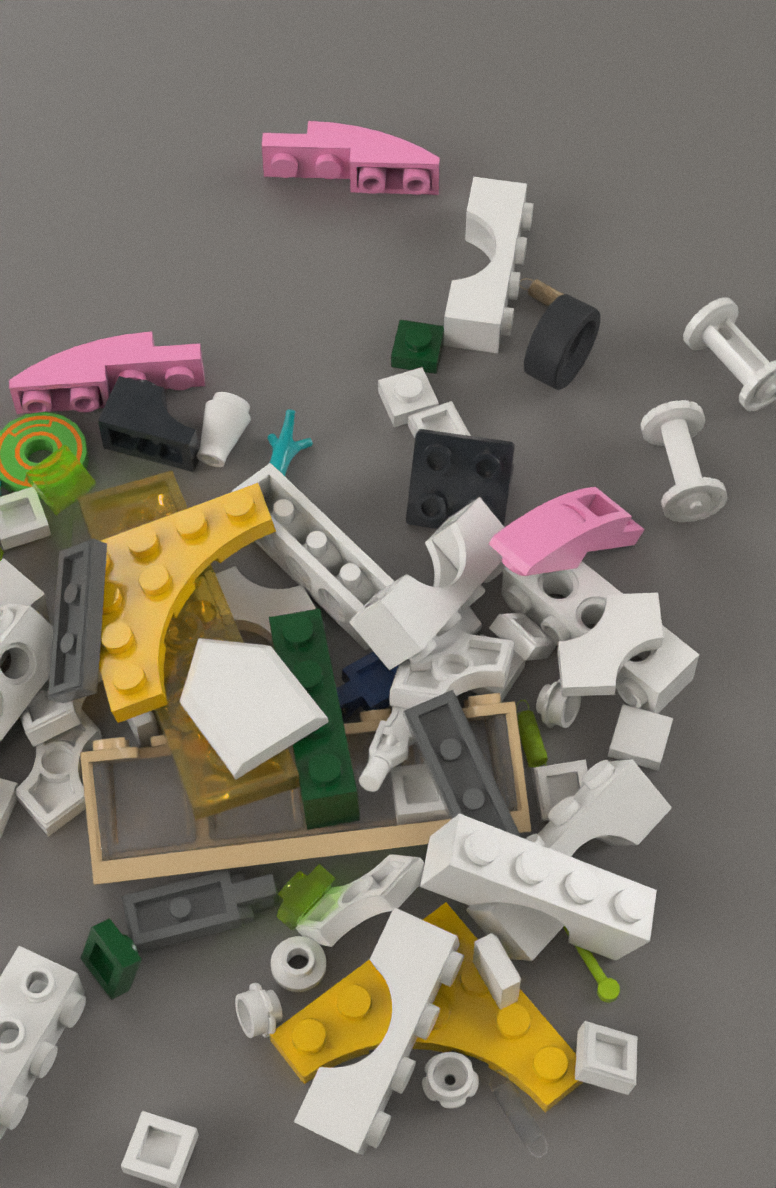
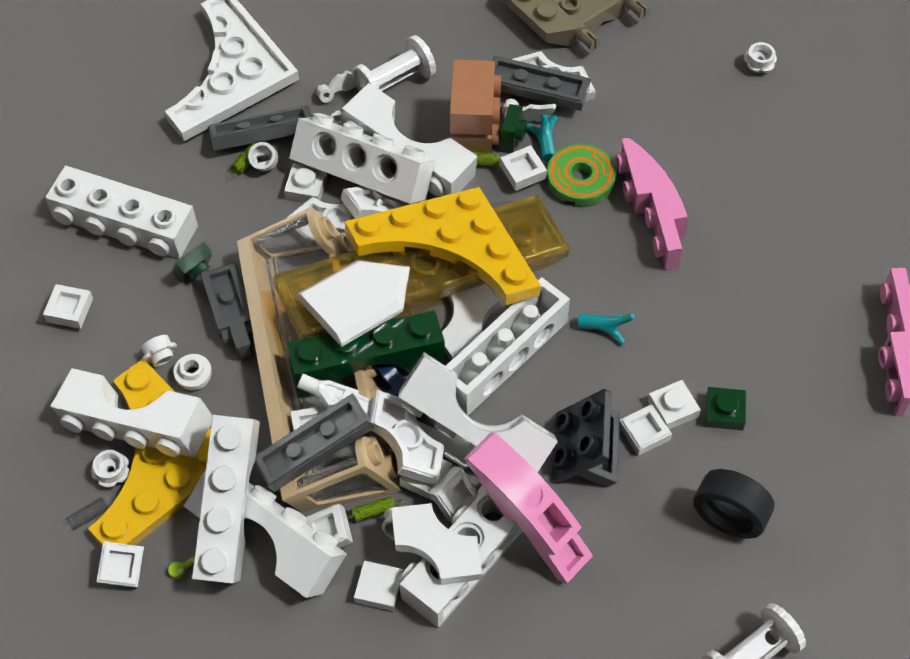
camera: 85 degrees right, 0 degrees up
clear neon green plate [25,444,96,516] -> none
dark grey tile [48,539,107,704] -> none
black arch [98,376,199,472] -> none
white cone [197,392,251,467] -> none
clear neon green plate [276,864,336,931] -> none
white tile [296,854,425,947] -> none
white arch [443,177,534,353] -> none
white tile [473,933,521,1010] -> none
tan piece [520,278,564,306] -> none
white hose [640,400,728,522] -> none

